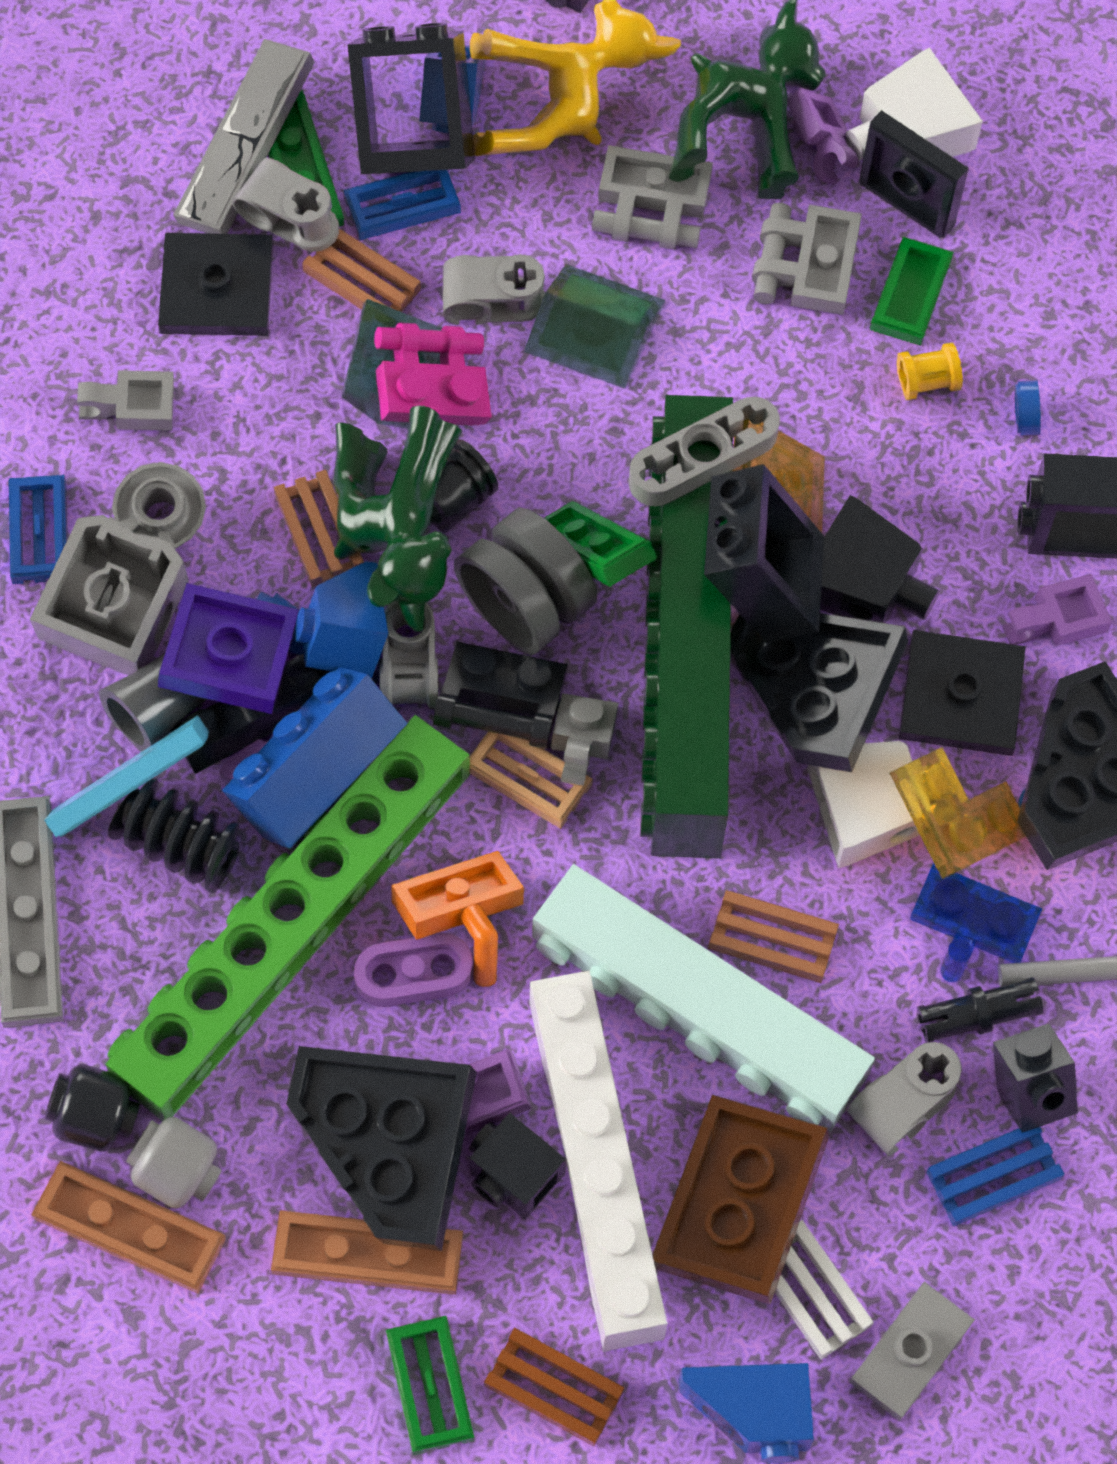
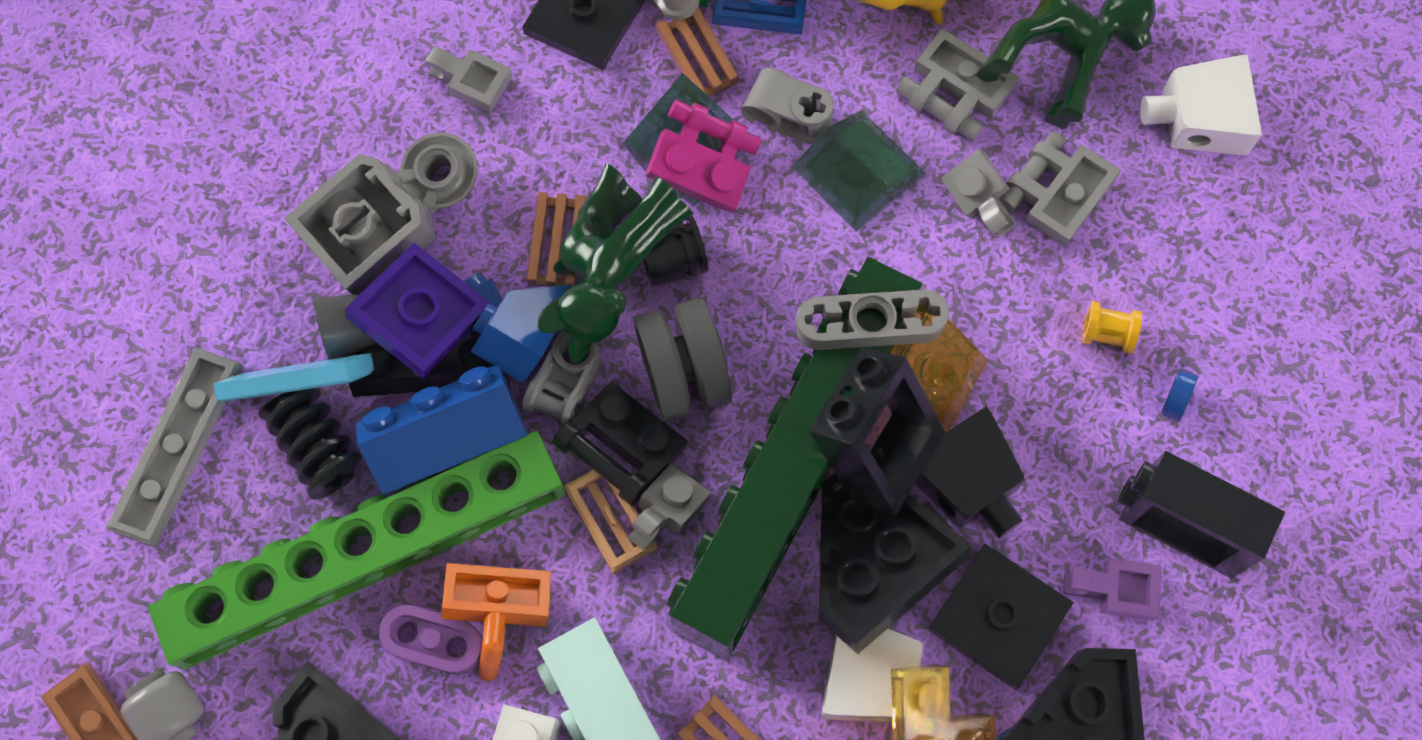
camera: 30 degrees right, 5 degrees up
blue tile [8,475,68,584] -> none
black head [44,1064,140,1152] -> none
green tile [544,501,657,587] -> none
medium lavender plate [787,88,859,185] -> none
black plate [859,110,969,238] -> none
green tile [870,236,954,346] -> none
none -> light grey plate [941,149,1017,236]

